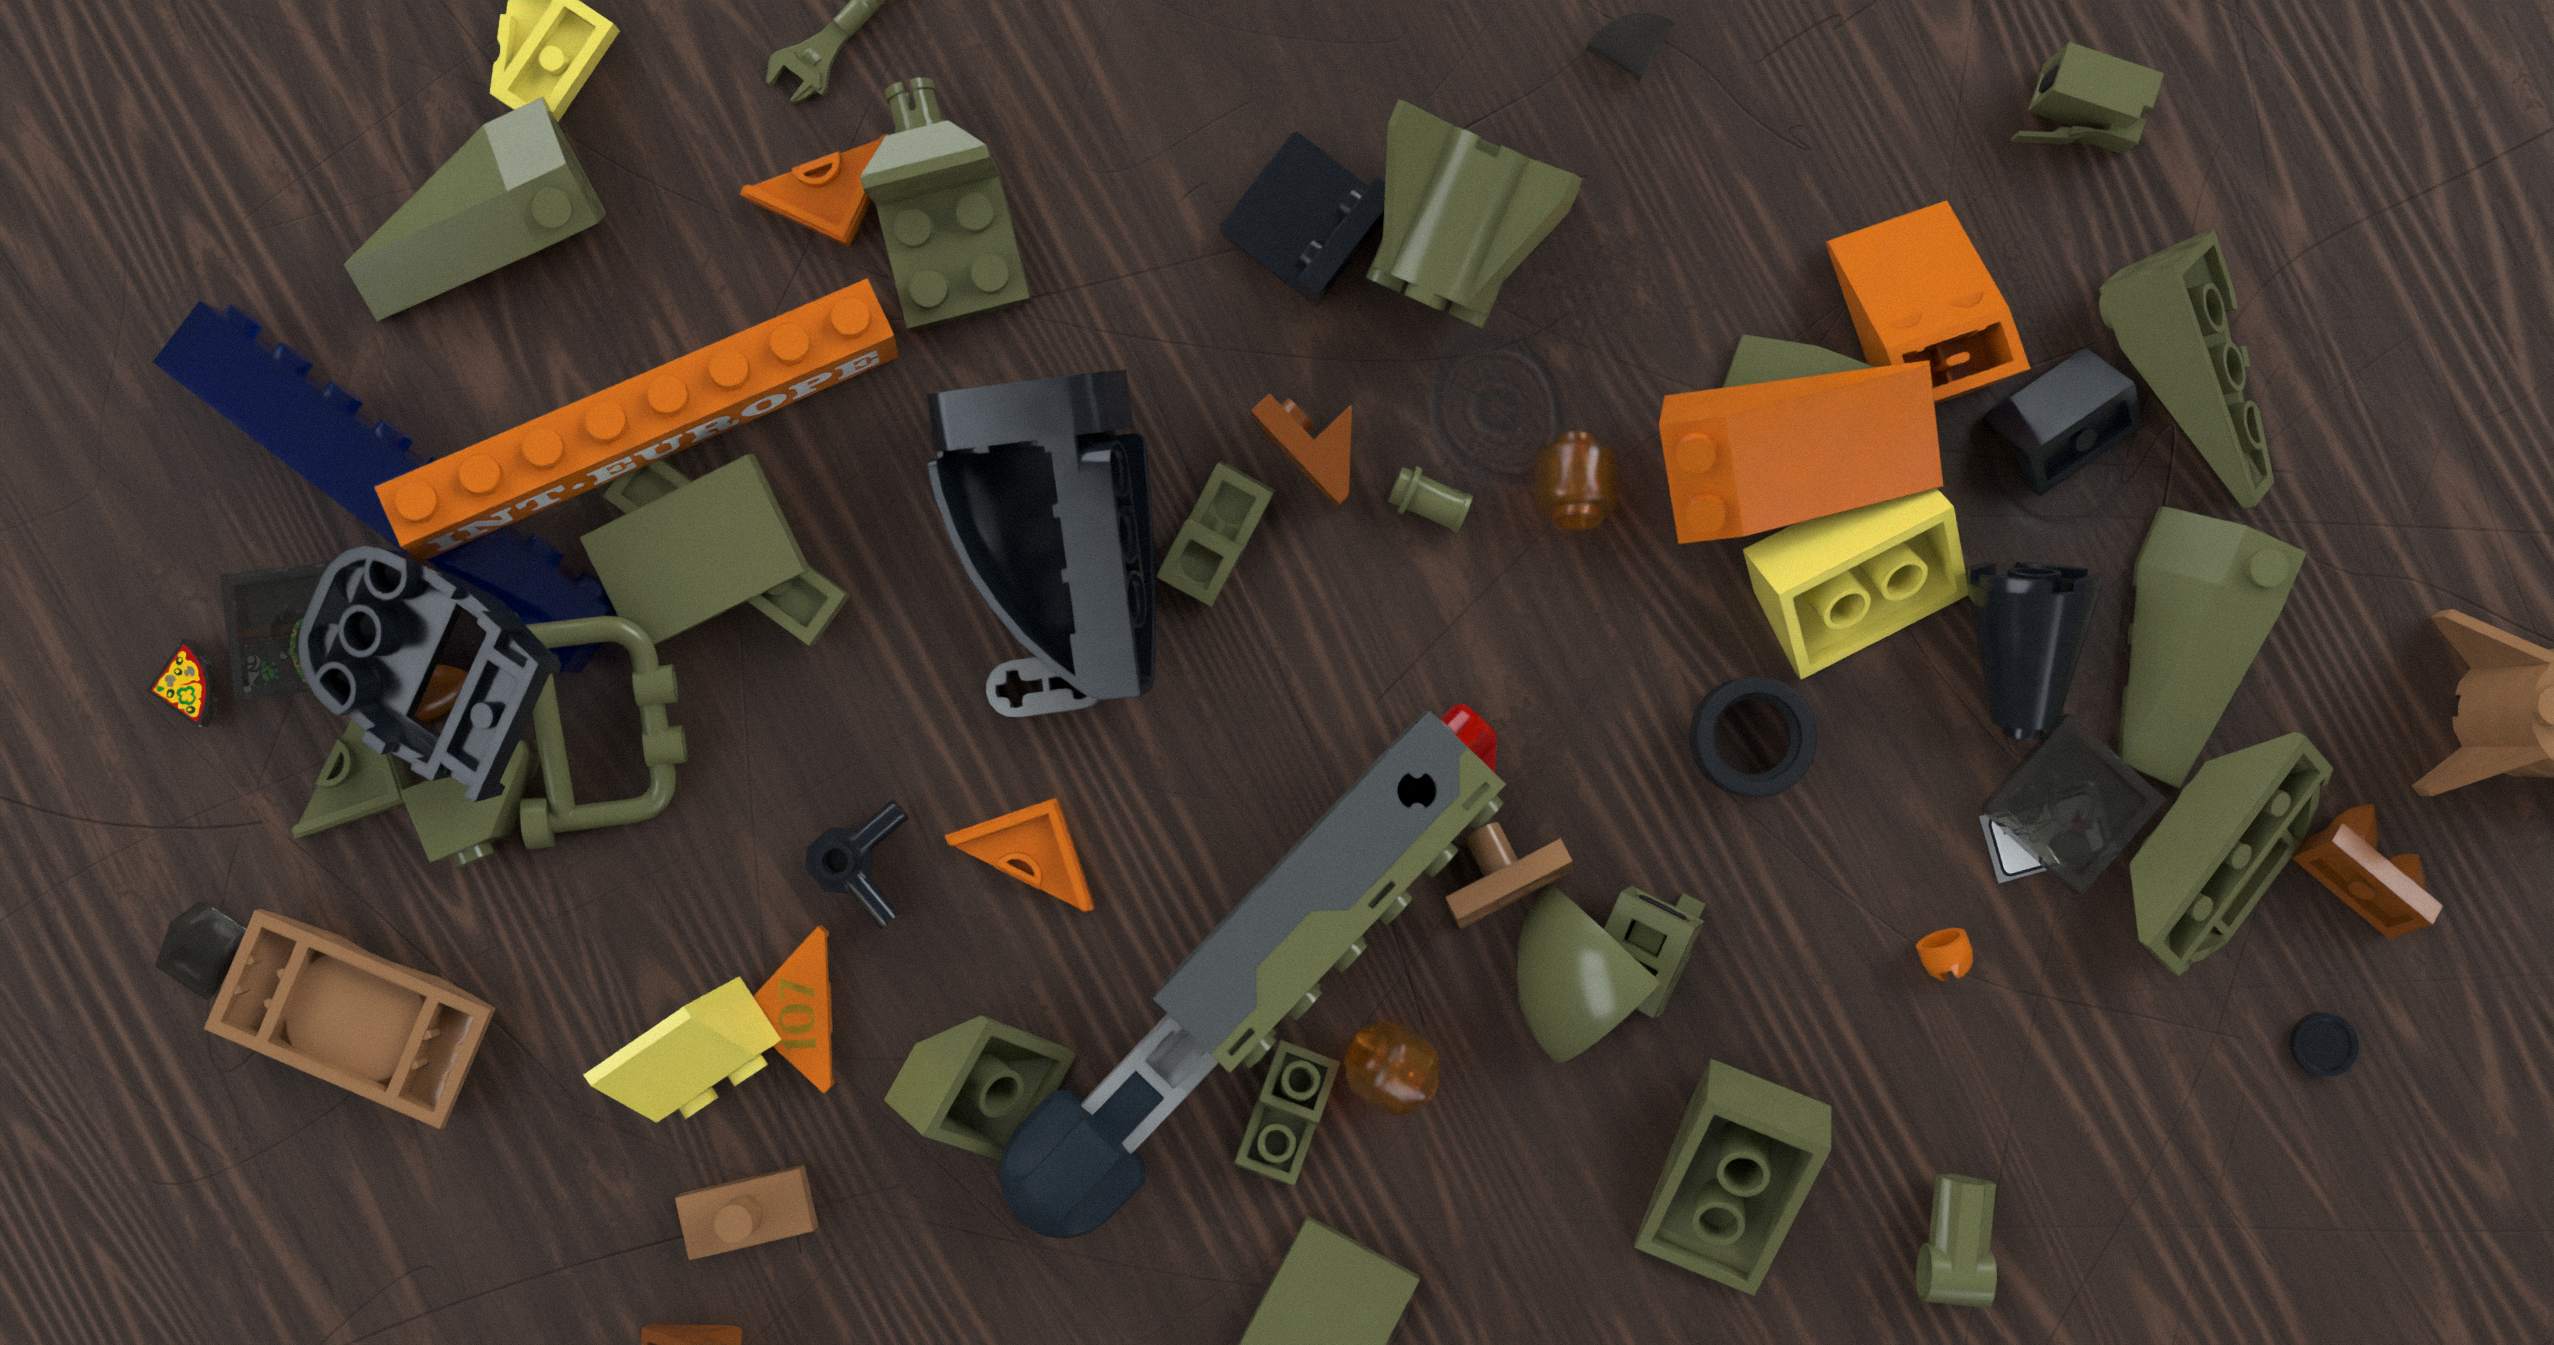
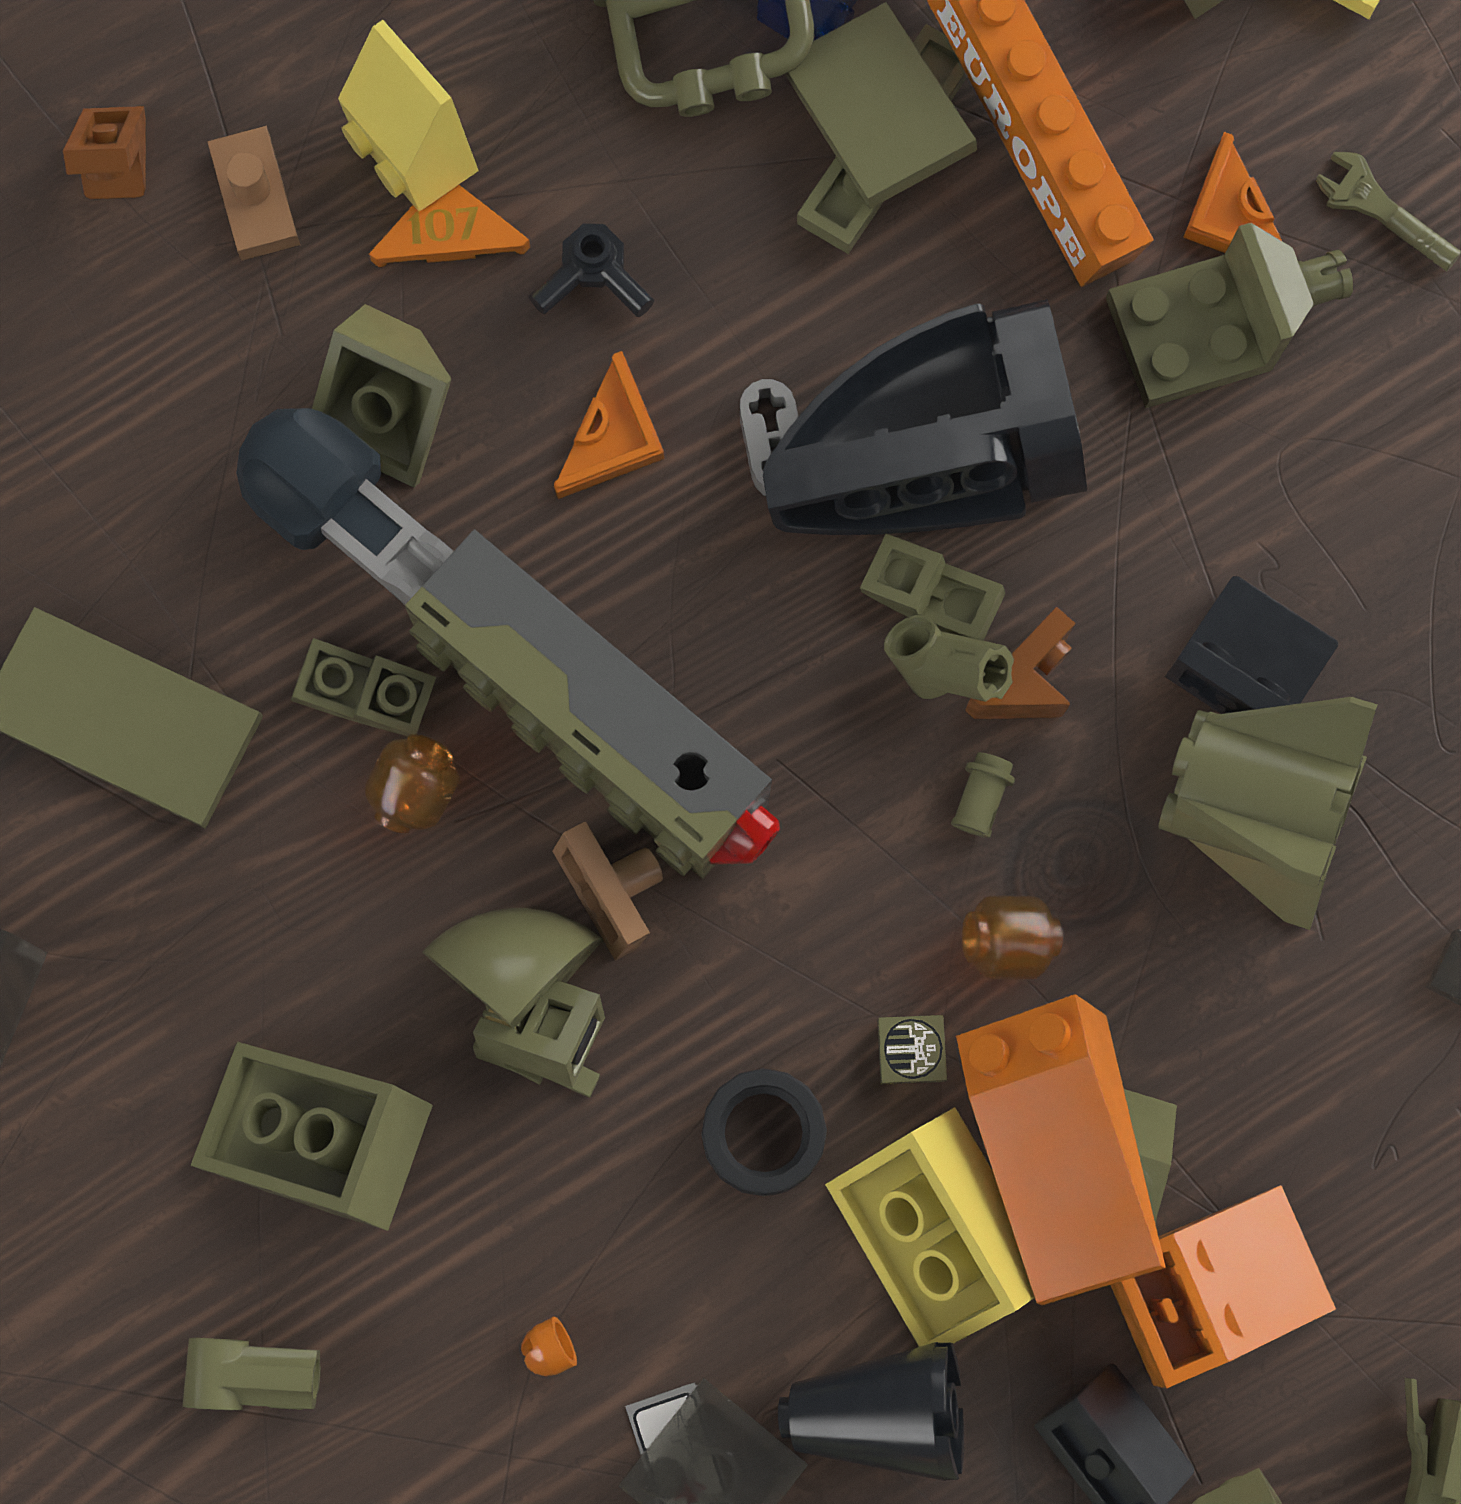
camera: 80 degrees right, 10 degrees down
none -> olive tile [877,1015,947,1085]
none -> olive piece [884,615,1014,702]

